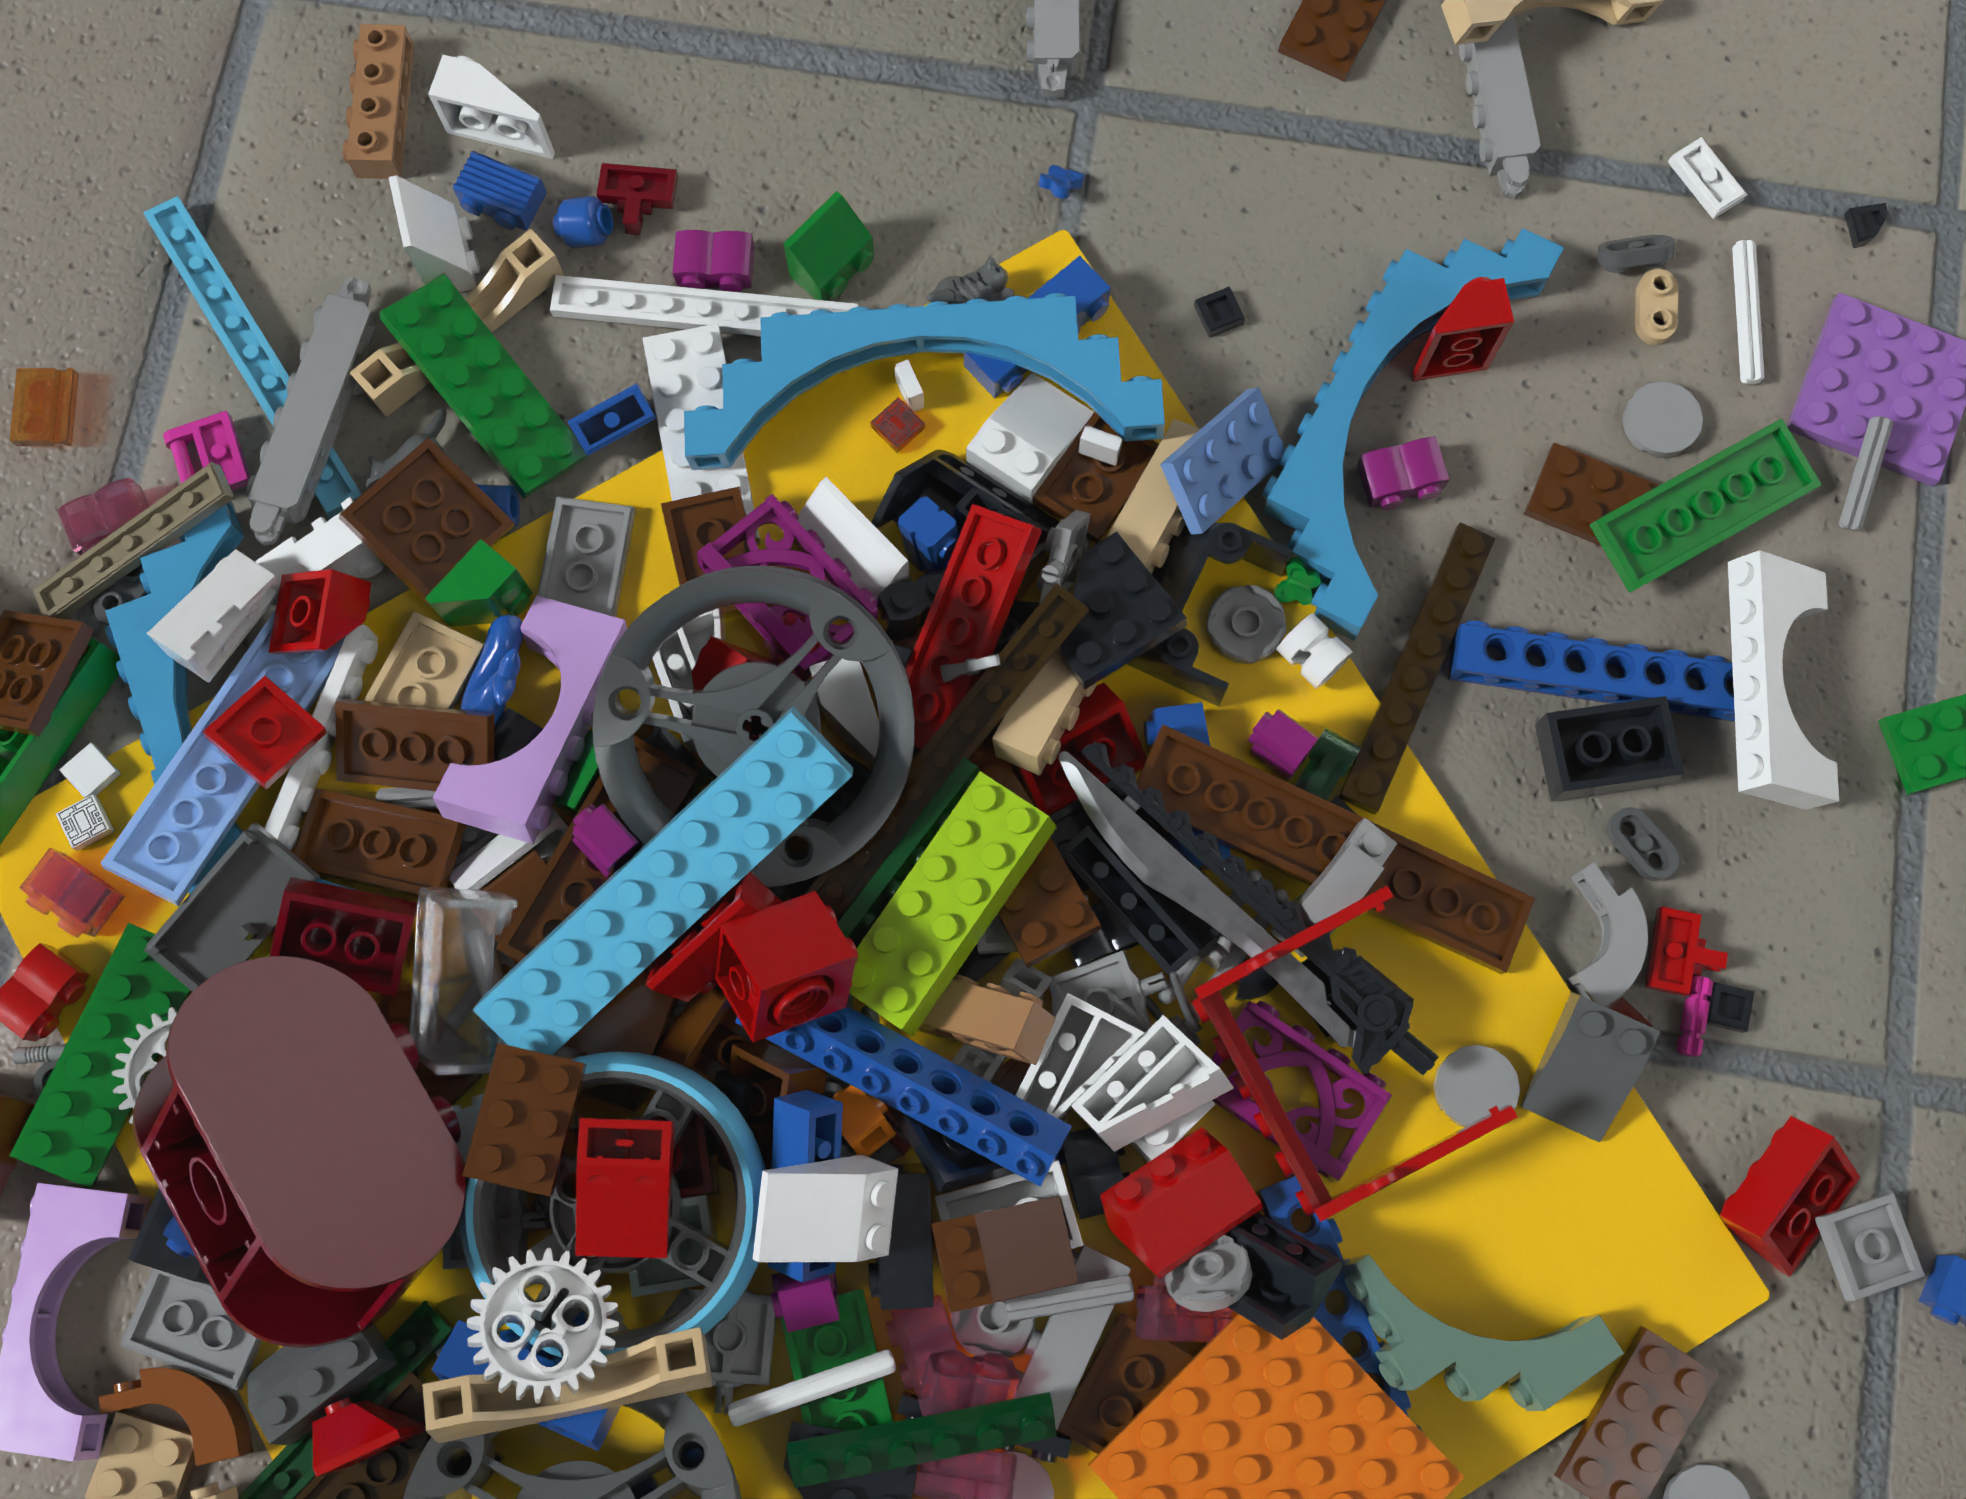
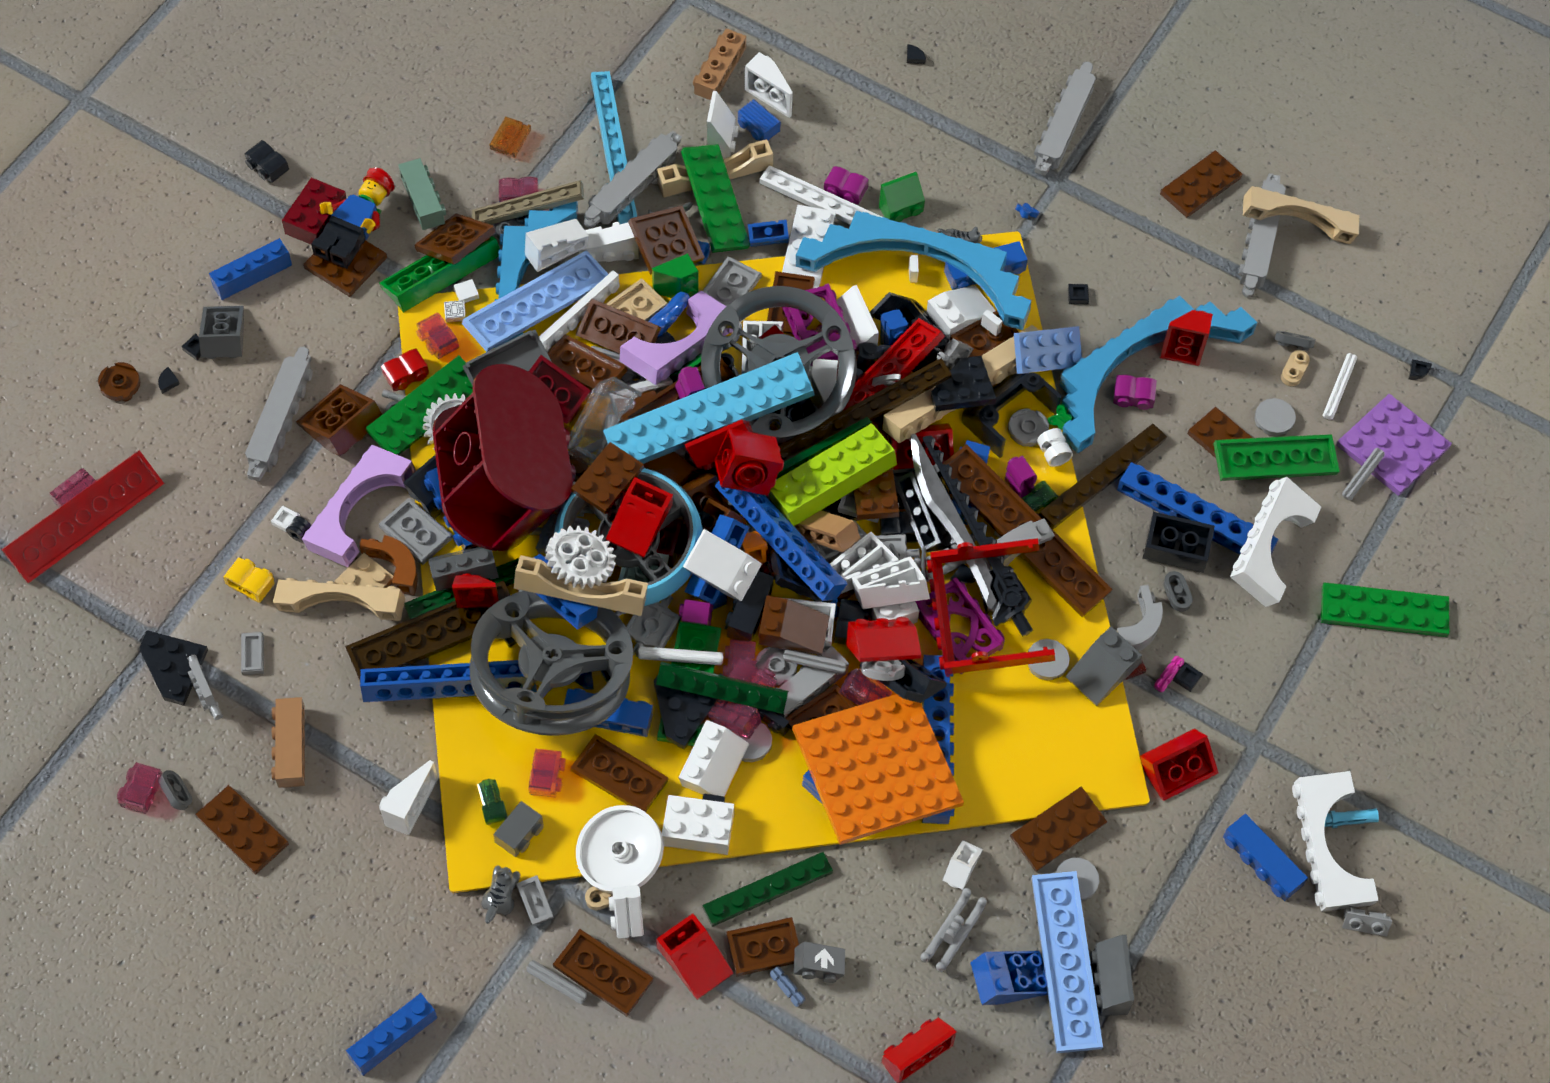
camera: 20 degrees right, 15 degrees down
dark pink plate [163,410,250,491] -> none
red plate [203,675,327,790] -> none
red slope [268,569,372,654] -> none
blue head [553,196,613,249] -> none
dark red hinge [596,163,678,235] -> none
clear red tile [870,397,925,453] -> none
sand green arch [1342,1254,1624,1411] -> none
red hinge [1644,907,1728,997] -> none
white plate [1668,137,1747,219] -> none
light grey plate [1815,1193,1925,1301] -> none

